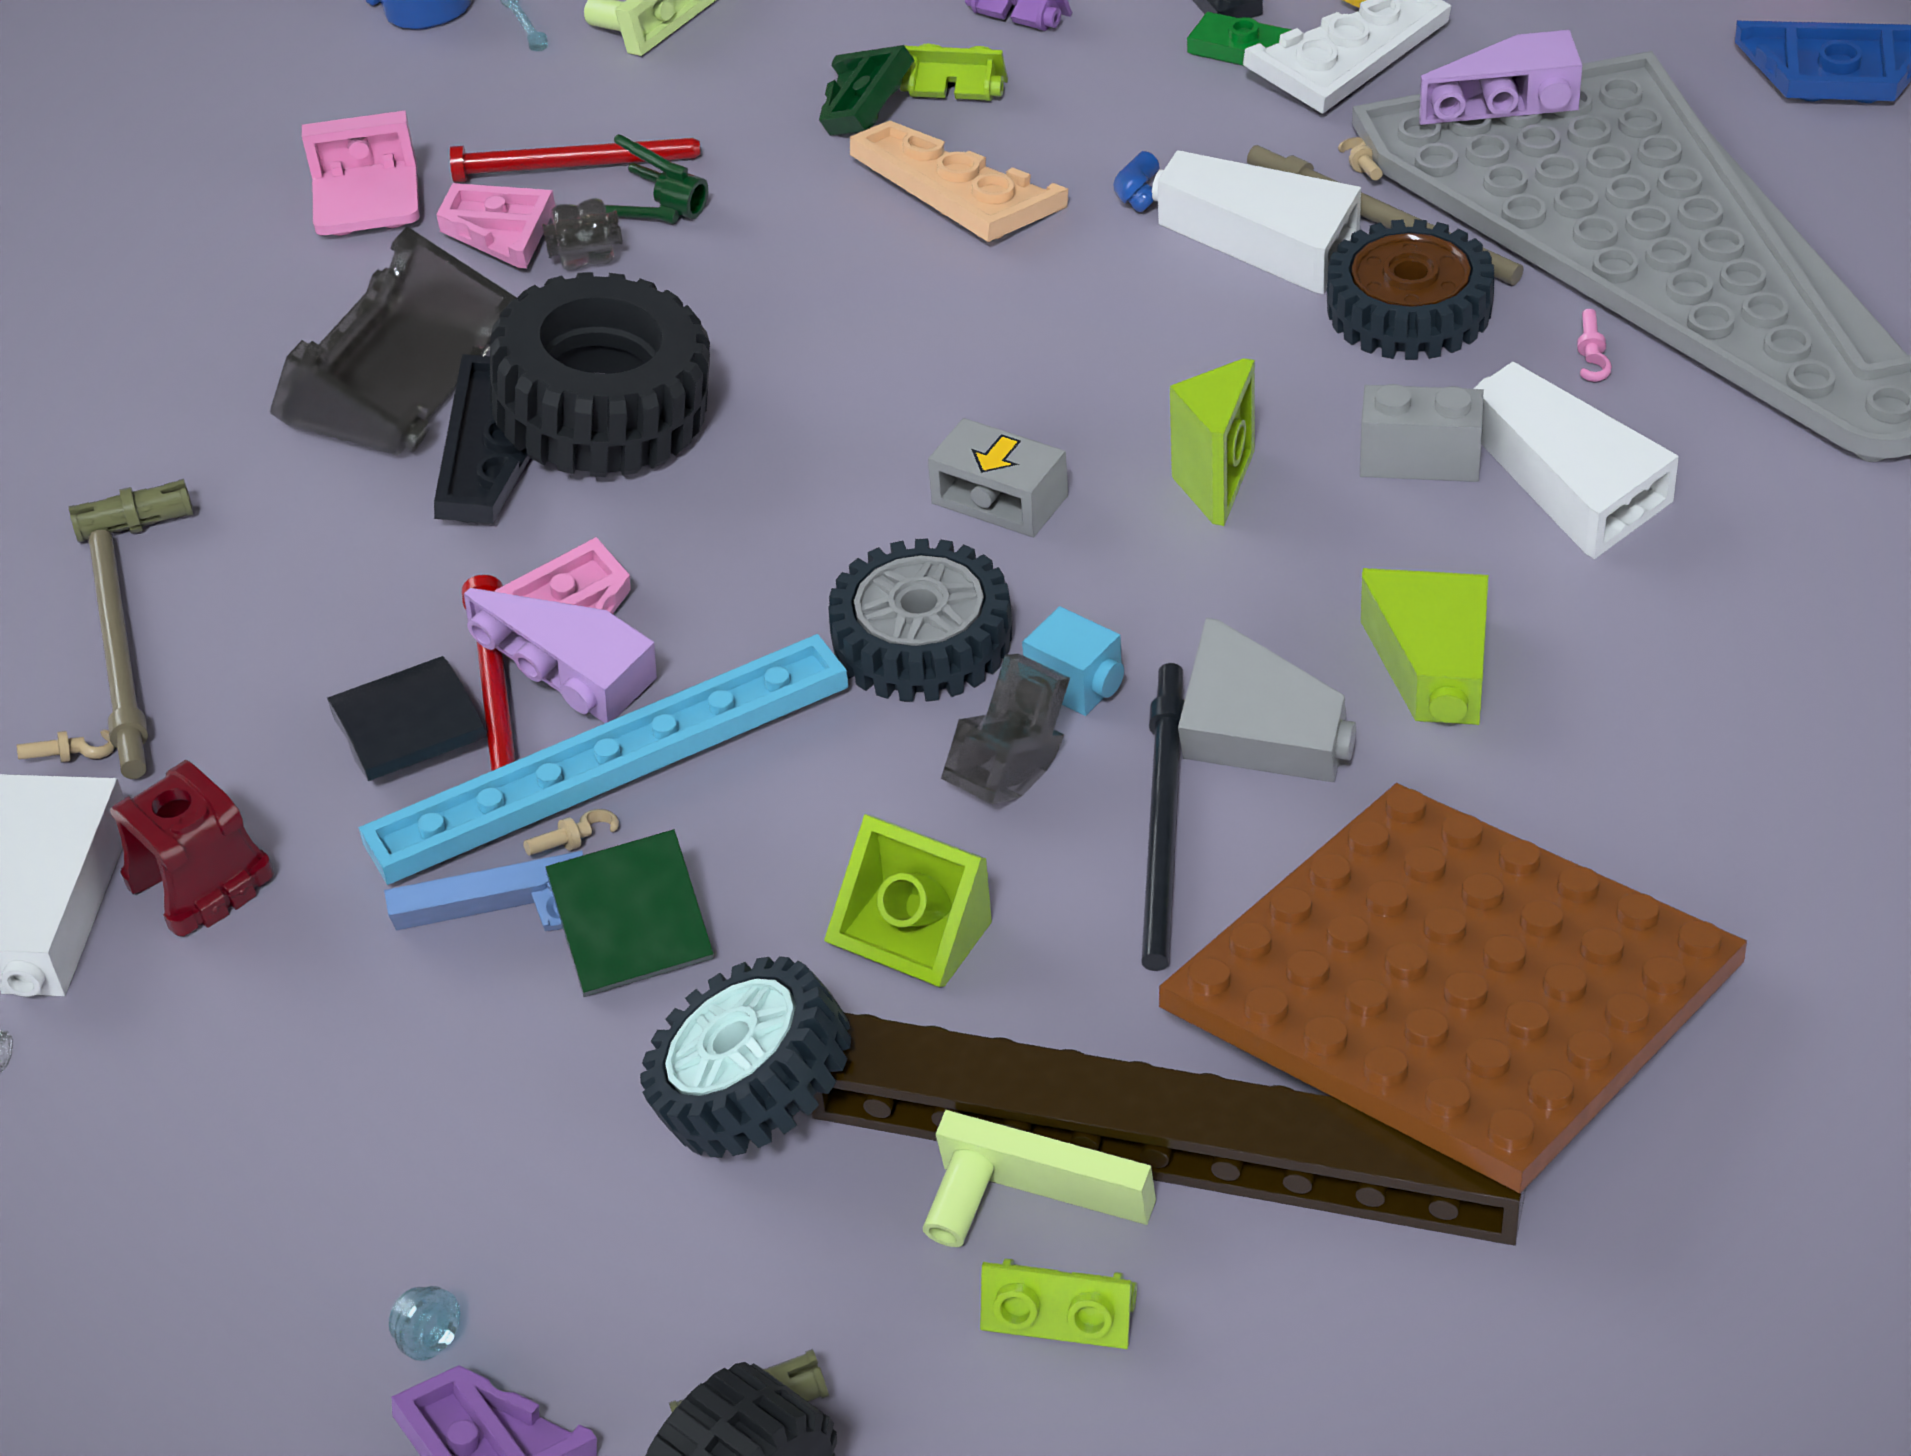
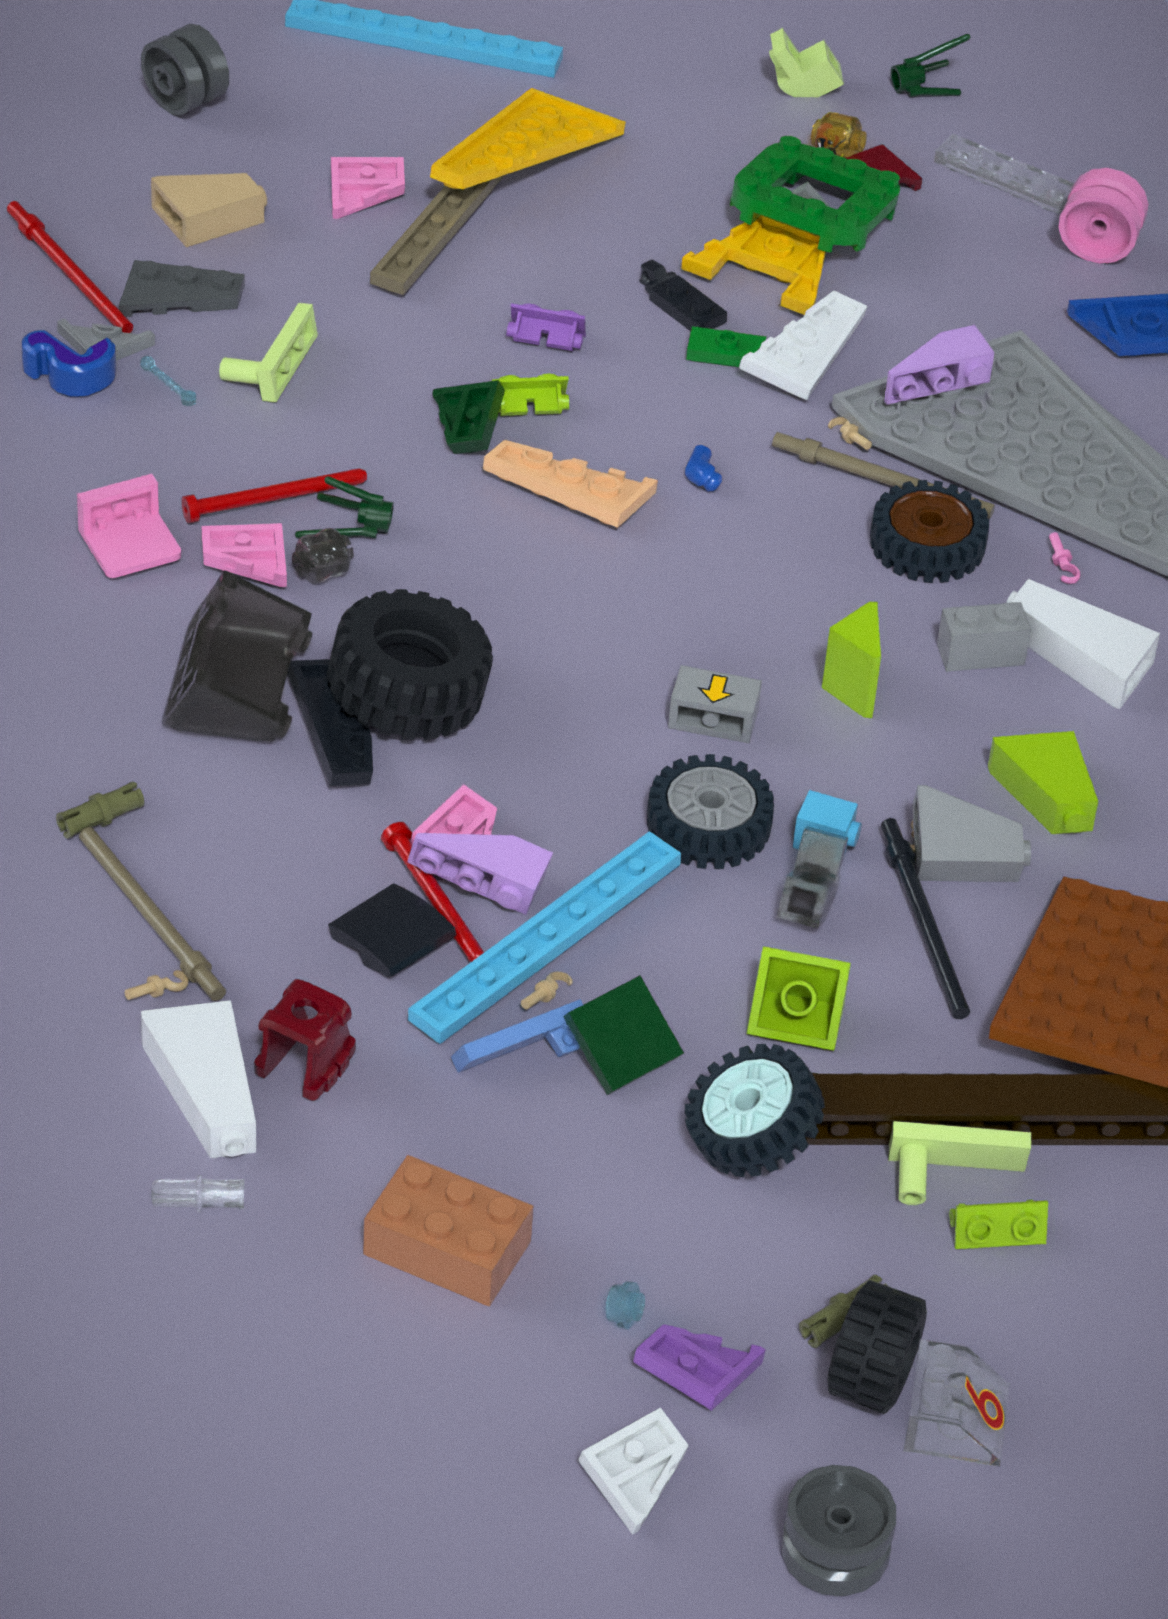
camera: 25 degrees left, 0 degrees up
white slope [1152,150,1361,294] -> none
none -> nougat brick [363,1155,534,1307]

